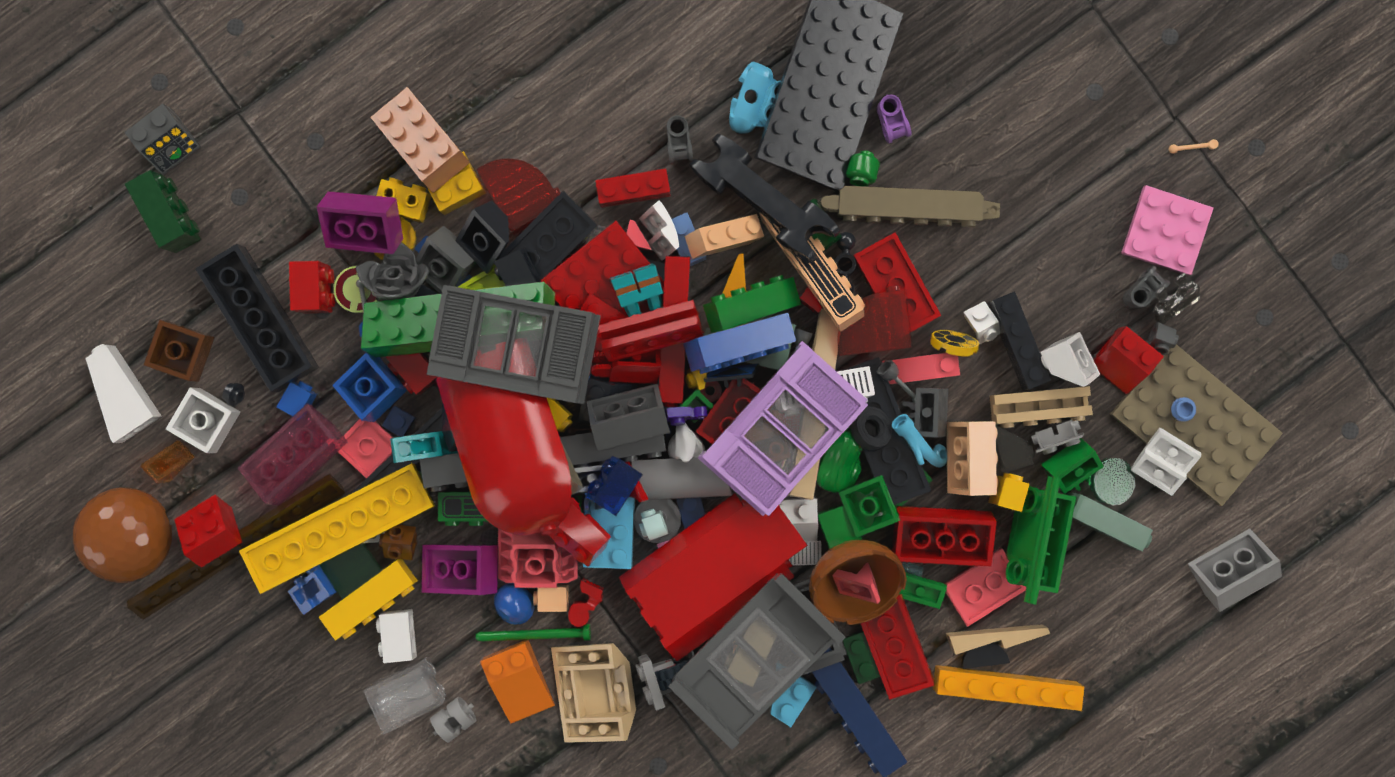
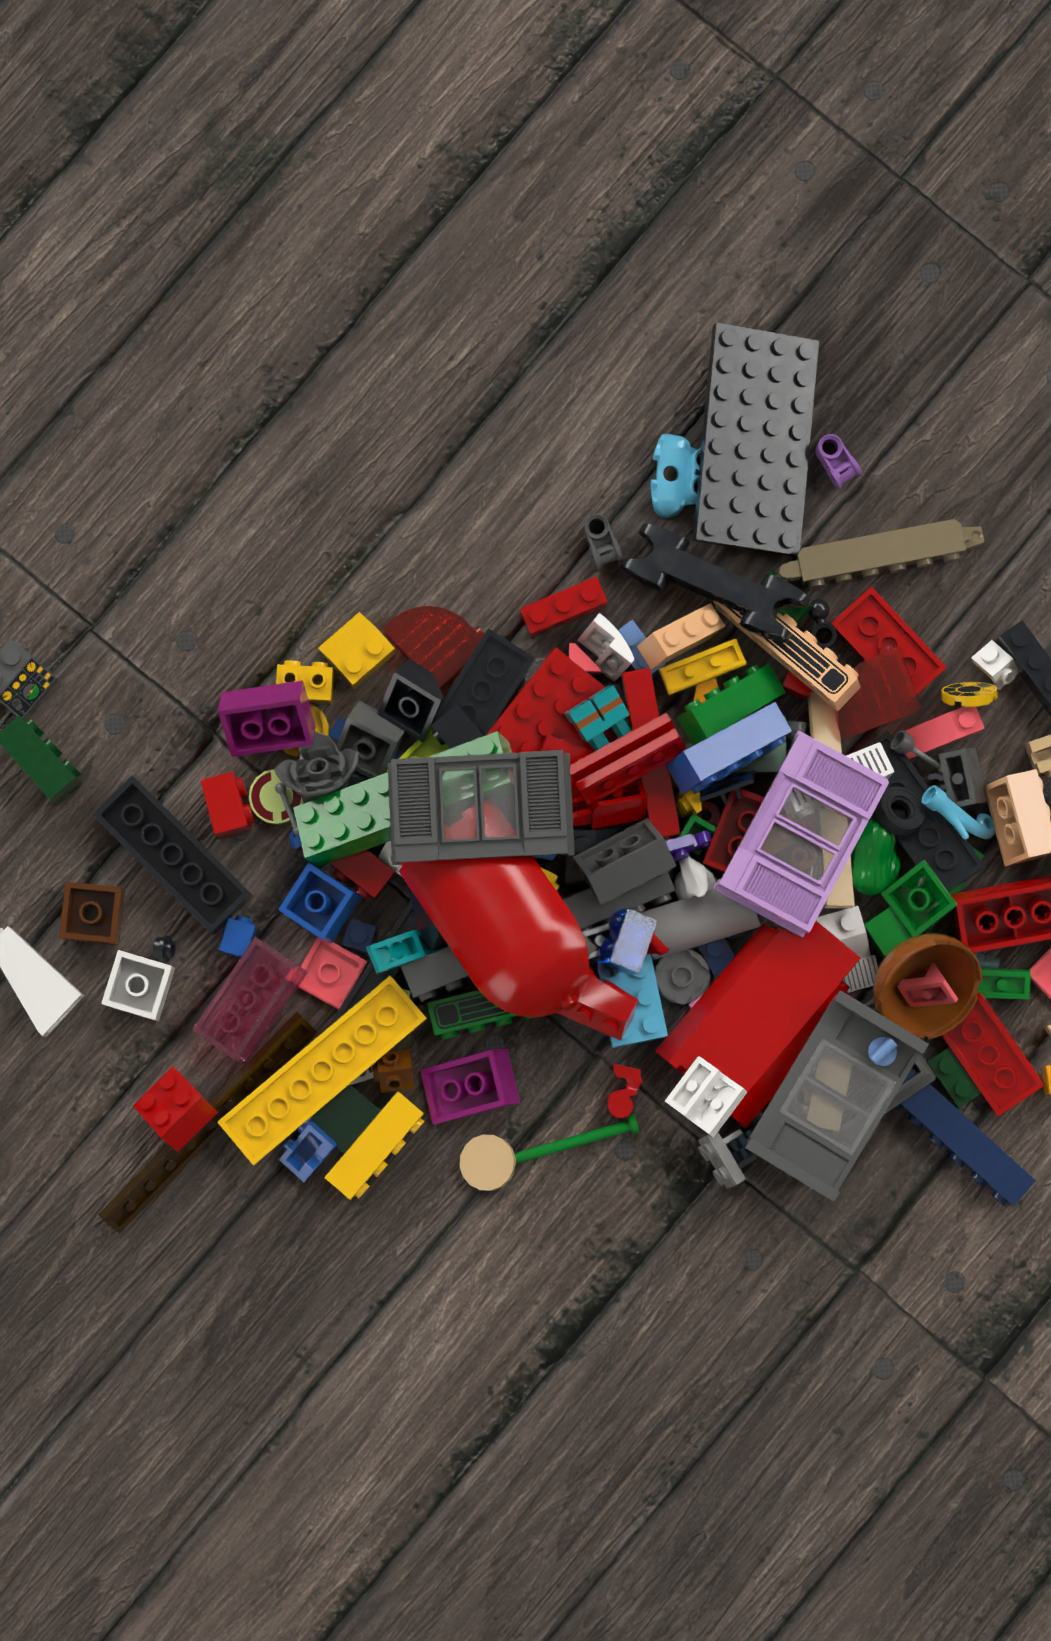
camera: 15 degrees left, 5 degrees down
dark orange piece [73,487,172,583] -> none
clear orange slope [140,440,195,484] -> none
clear slope [363,658,446,735] -> none
brick [370,87,470,193] -> none
white brick [376,609,417,663] -> none
light grey wheel [430,696,477,743] -> none
orange slope [480,640,555,724] -> none
blue hat [494,583,535,625] -> none
coral slope [498,529,578,588] -> none
light nougat brick [533,585,569,612] -> none
tan slope [551,643,636,742] -> none
light aqua plate [639,508,668,540] -> none
medium azure wing [770,661,817,727] -> none
green head [846,150,880,187] -> none
none -> tan tile [460,1135,516,1191]
none -> yellow tile [658,639,747,696]
none -> white slope [665,1056,747,1138]
none -> medium blue plate [868,1037,898,1066]

